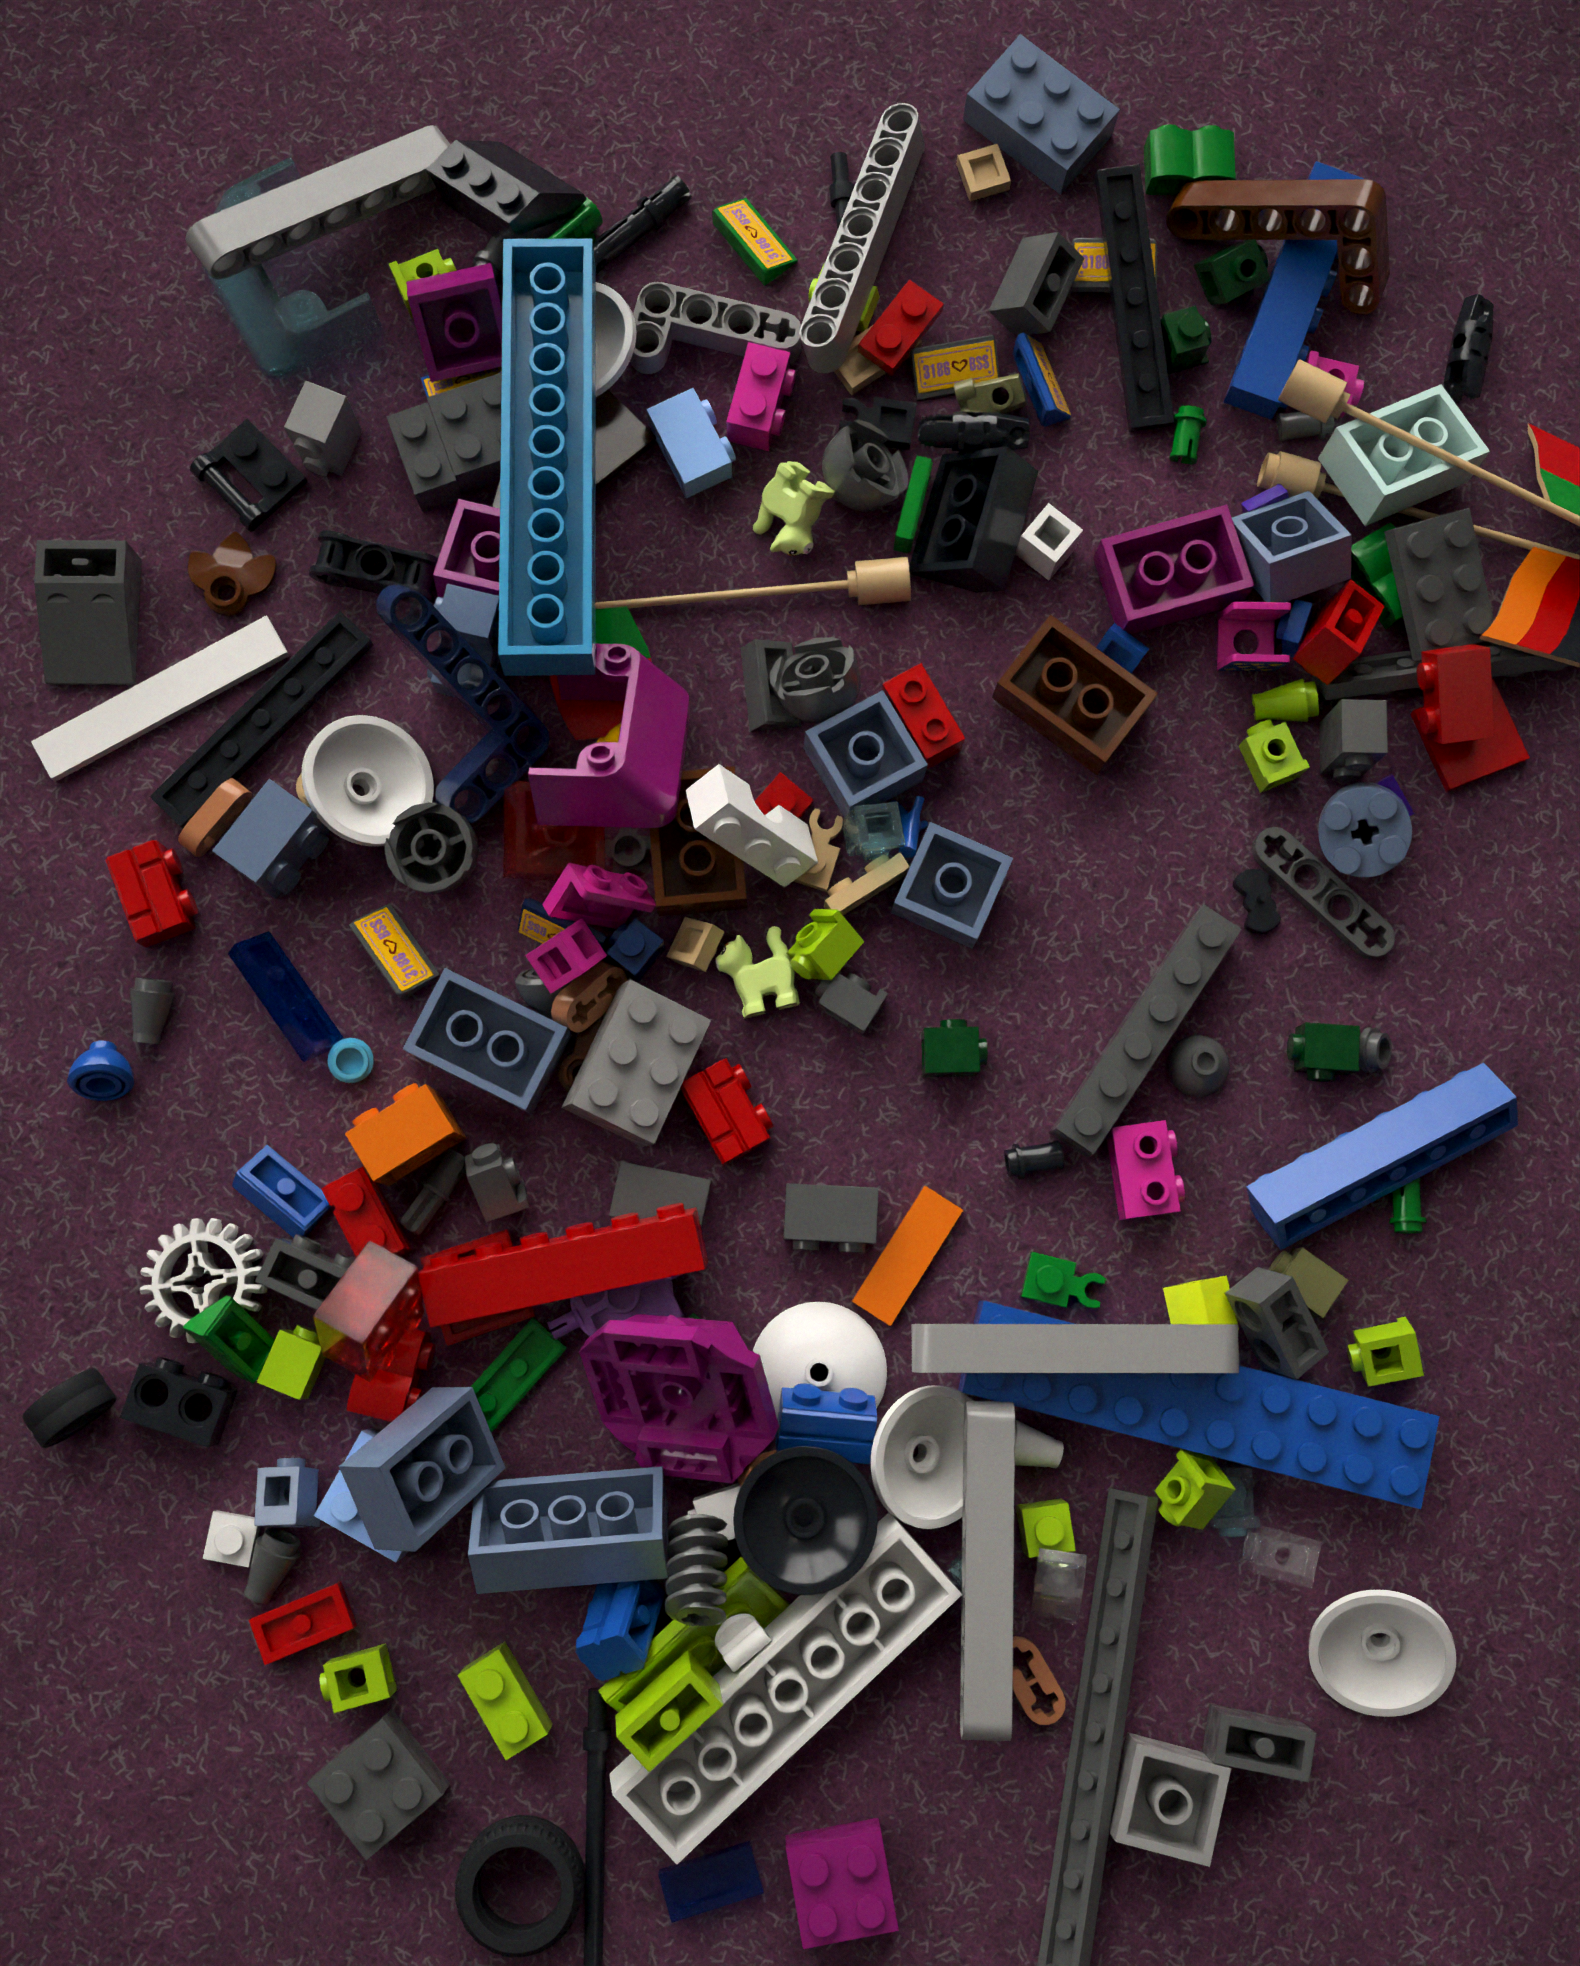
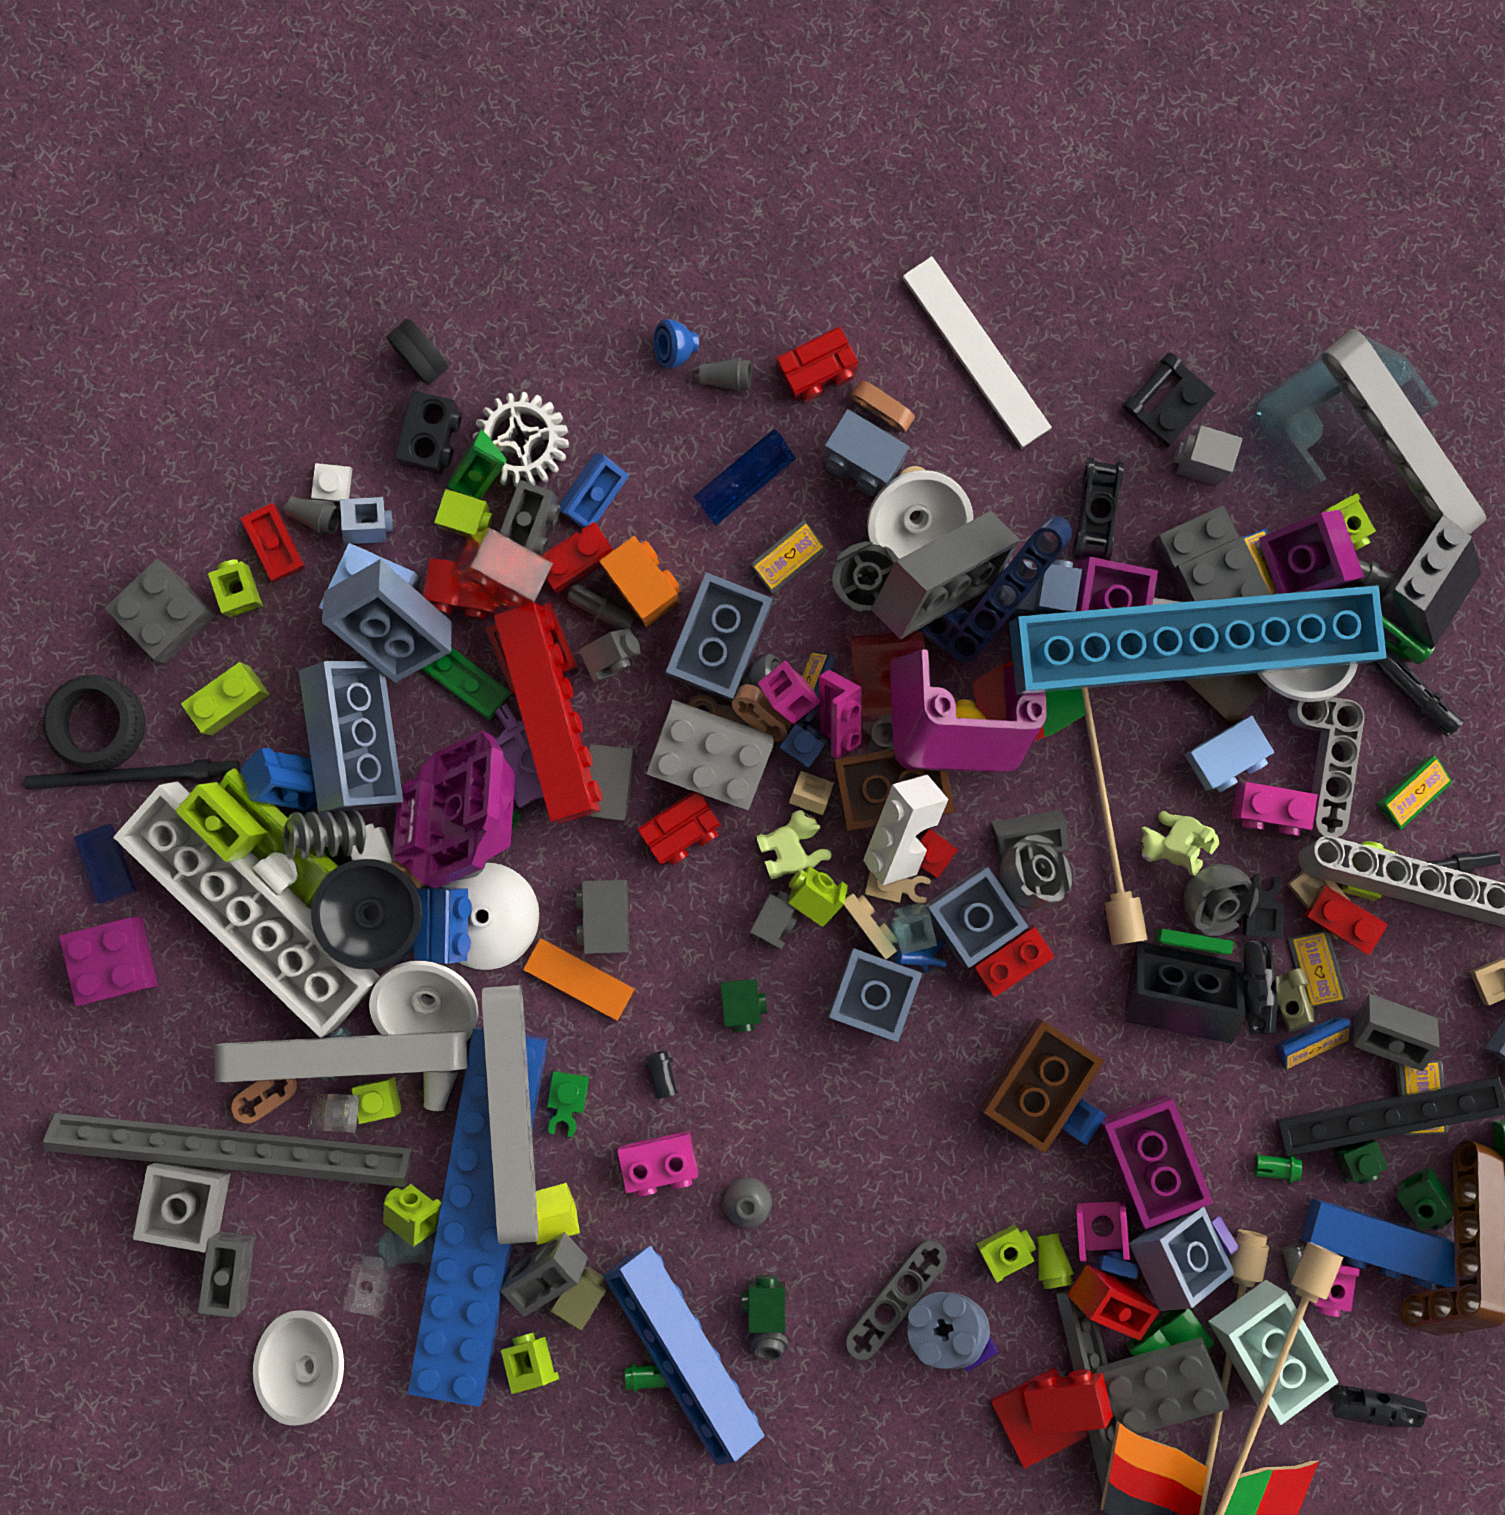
camera: 90 degrees right, 5 degrees up
dark grey slope [34,540,142,685] -> none
black plate [149,611,374,828] -> none
reddish brown plate [188,531,277,616] -> none
medium azure plate [327,1038,374,1083] -> none
white brick [1015,503,1083,580] -> none
dark grey brick [1049,904,1242,1158] -> none
black piece [1233,869,1281,934] -> none
dark grey brick [1319,699,1388,782] -> none
none -> dark grey brick [871,511,1020,639]

